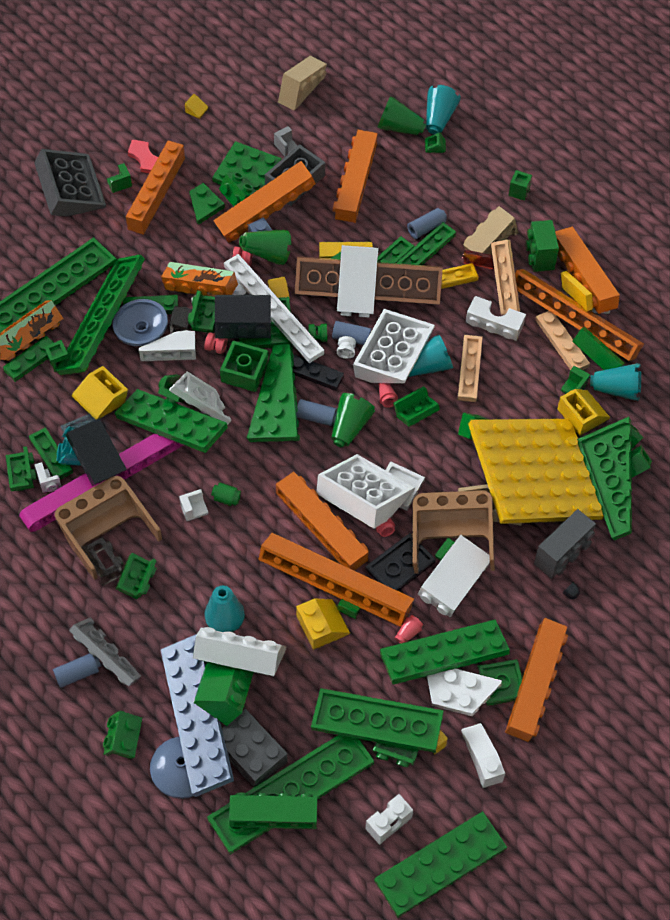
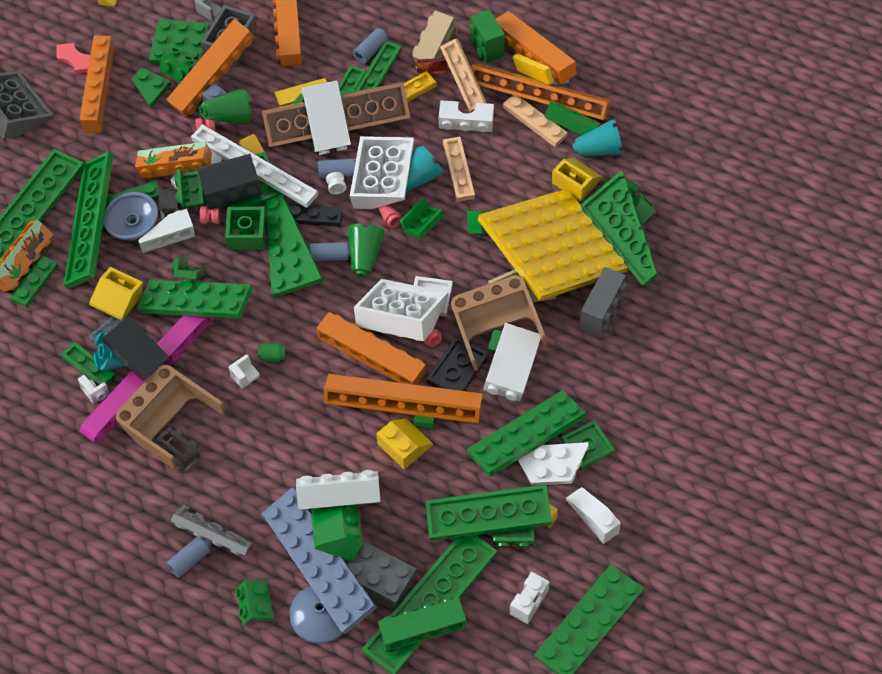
camera: 15 degrees left, 0 degrees up
green bracket [6,446,37,492] -> none
green panel [44,340,69,372] -> none
green panel [107,163,132,193] -> none
green bracket [116,553,157,599] -> none
white wing [169,371,231,425] -> none
teal cone [204,585,245,632] -> none
green wheel [308,324,327,342] -> none
coral cone [395,615,423,644] -> none
orange brick [505,618,568,742] -> none
green panel [561,366,590,394] -> none
black hinge [563,582,580,599] -> none

